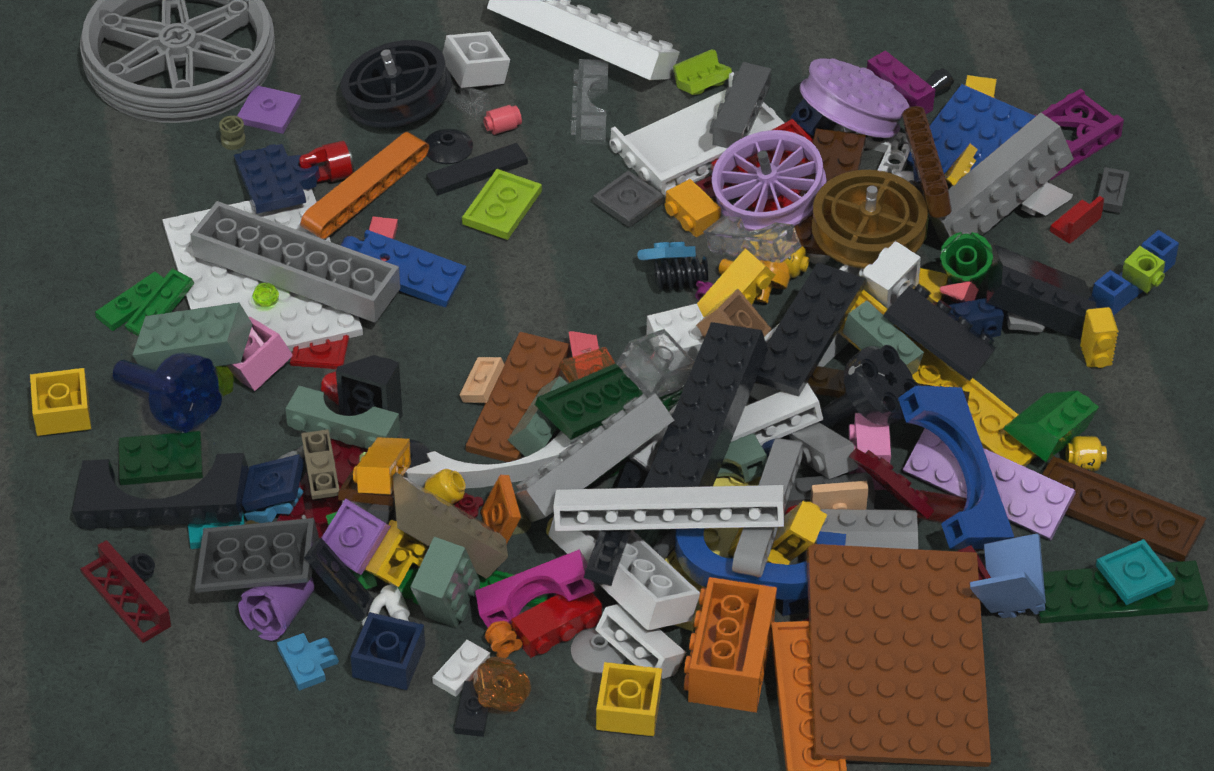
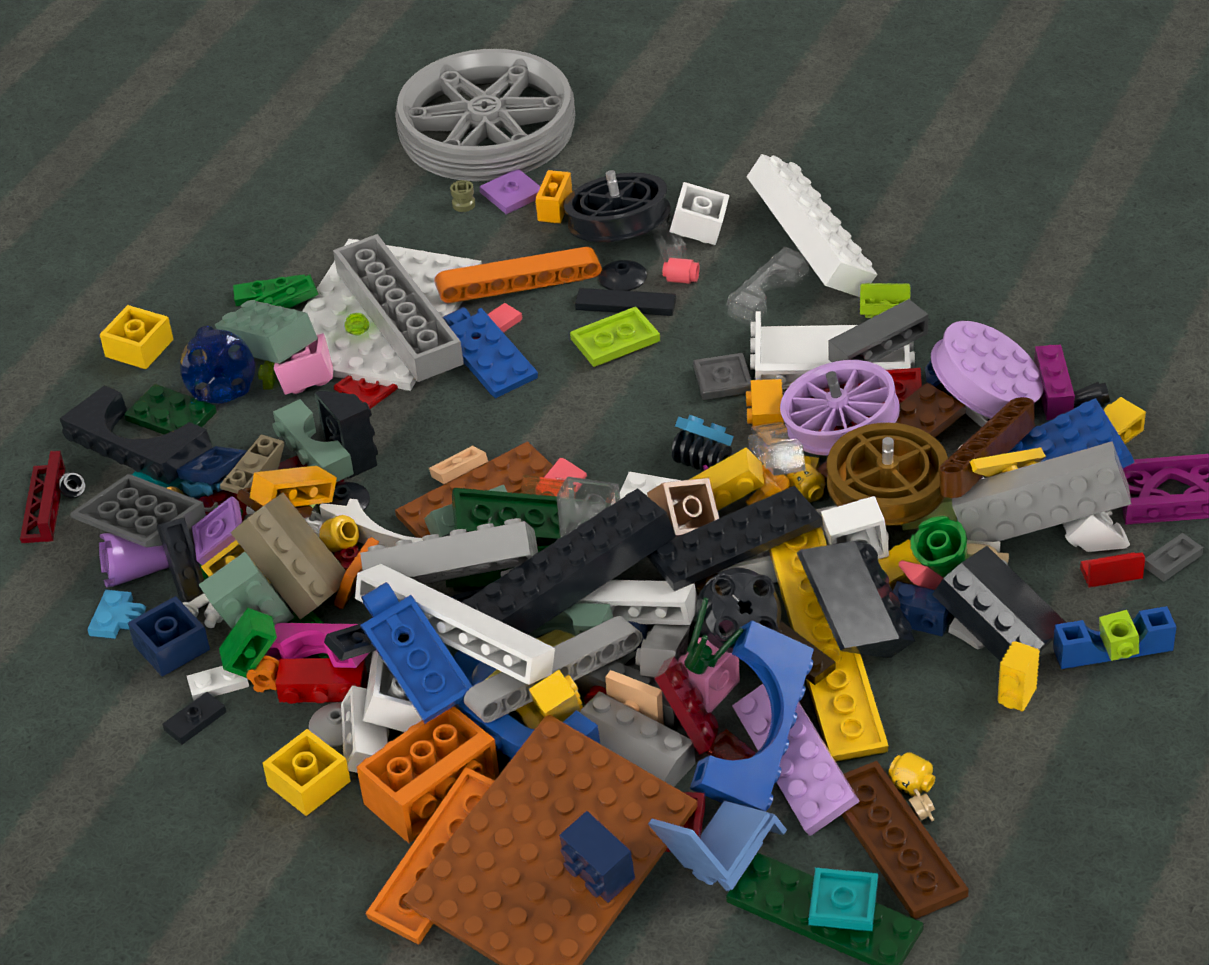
camera: 40 degrees right, 5 degrees down
dark blue plate [234,140,354,214] -> none
clear orange plate [473,657,531,712] -> none
sand green brick [843,300,924,375] -> none
green slope [1004,391,1099,462] -> none
none -> green brick [219,607,277,678]
none -> blue hinge [361,582,473,724]
none -> light orange brick [535,170,572,223]
none -> dark blue brick [559,811,635,903]
none -> dark green plant [684,597,744,674]
none -> tan plate [909,789,935,822]

